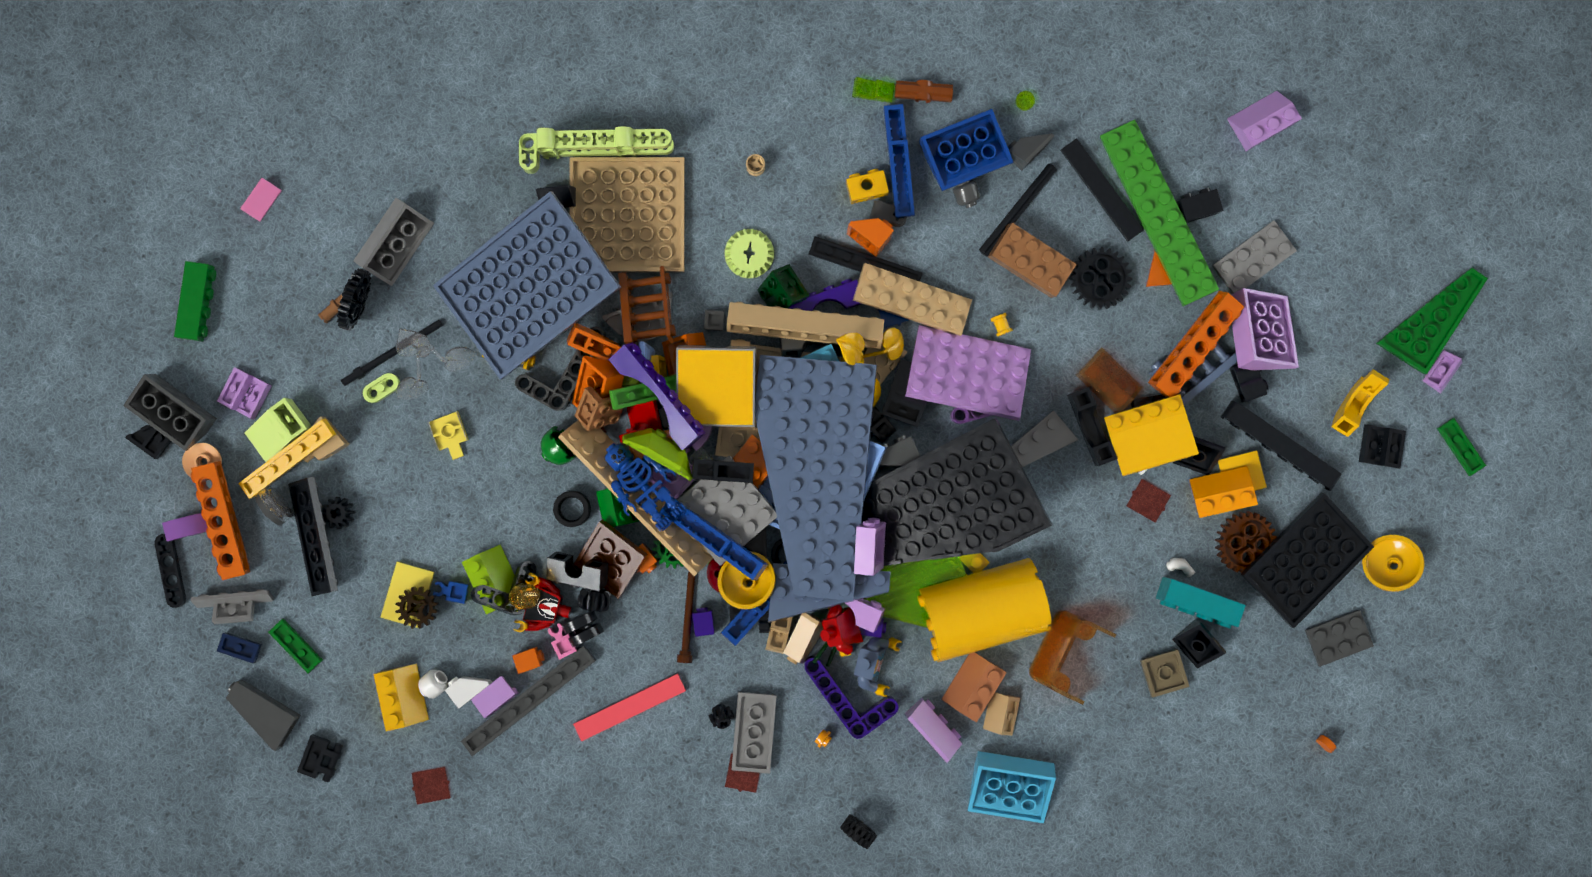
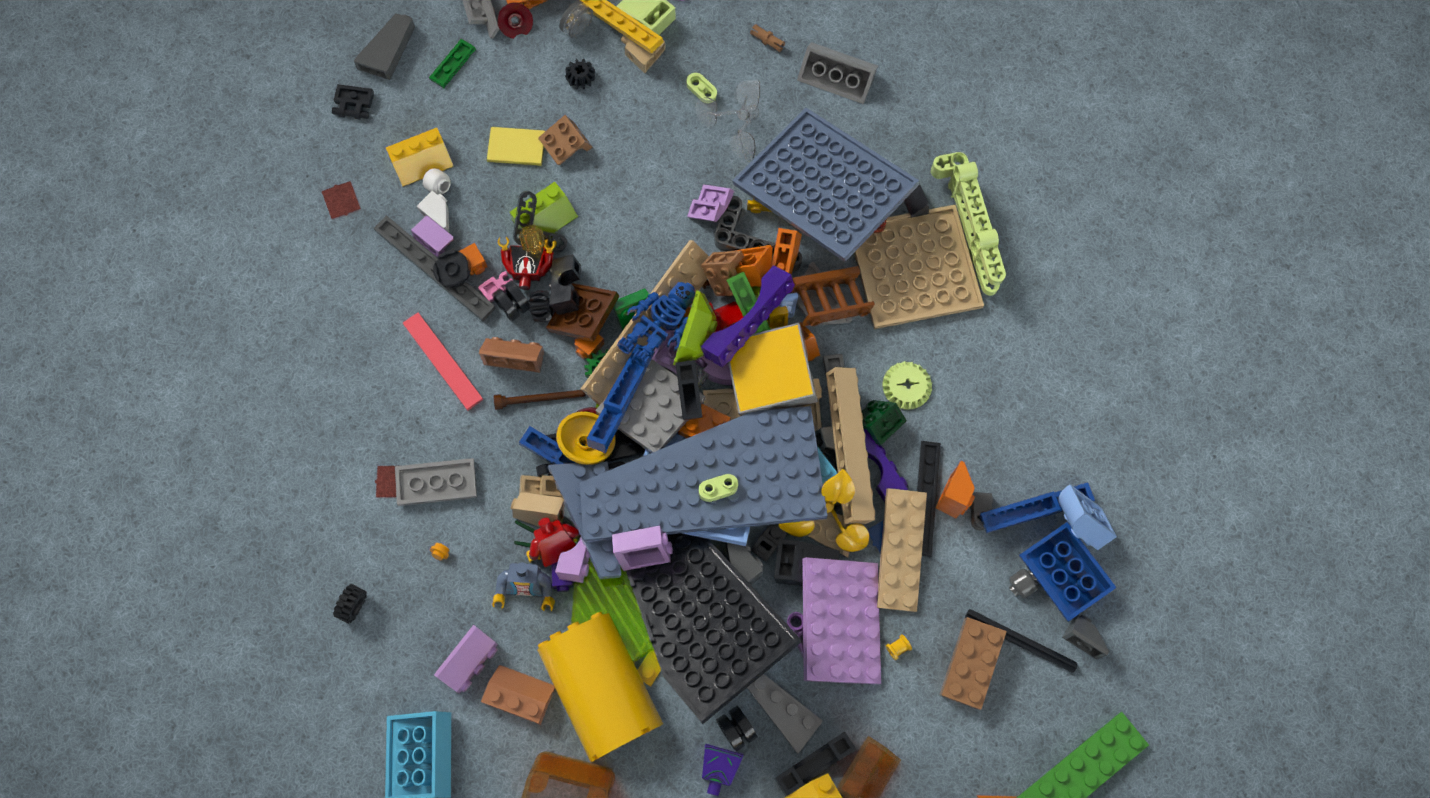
camera: 80 degrees right, 15 degrees down
dark blue plate [217,632,262,663] -> none
black plate [288,477,338,596] -> none
black gear [337,268,371,331] -> none
black bar [341,319,443,386] -> none
dark brown gear [395,586,439,629] -> none
light yellow piece [428,411,469,460] -> none
blue plate [433,581,470,604] -> none
green cylinder [540,426,577,465] -> none
black tyre [553,491,591,527] -> none
dark purple brick [692,607,715,637] -> none
black gear [709,704,734,729] -> none
tan wheel [746,154,765,176] -> none
dark purple beam [804,656,899,739] -> none
yellow brick [846,169,889,204] -> none
clear neon green slope [852,77,895,103] -> none
dark orange piece [894,80,953,103] -> none
tan panel [983,692,1020,736] -> none
clear neon green tile [1015,91,1035,111] -> none
black tile [1060,138,1144,242] -> none
black gear [1069,247,1133,310] -> none
none -> black tile [433,250,471,288]
none -> nougat slope [479,337,544,373]
none -> dark red dish [497,2,533,39]
none -> medium nougat bracket [538,115,593,165]
none -> lavender slope [687,185,734,222]
none -> yellowish green plate [699,474,738,502]
none -> dark purple torso [702,744,744,796]
none -> black wheel [716,705,758,752]
none -> light blue brick [1059,484,1117,550]

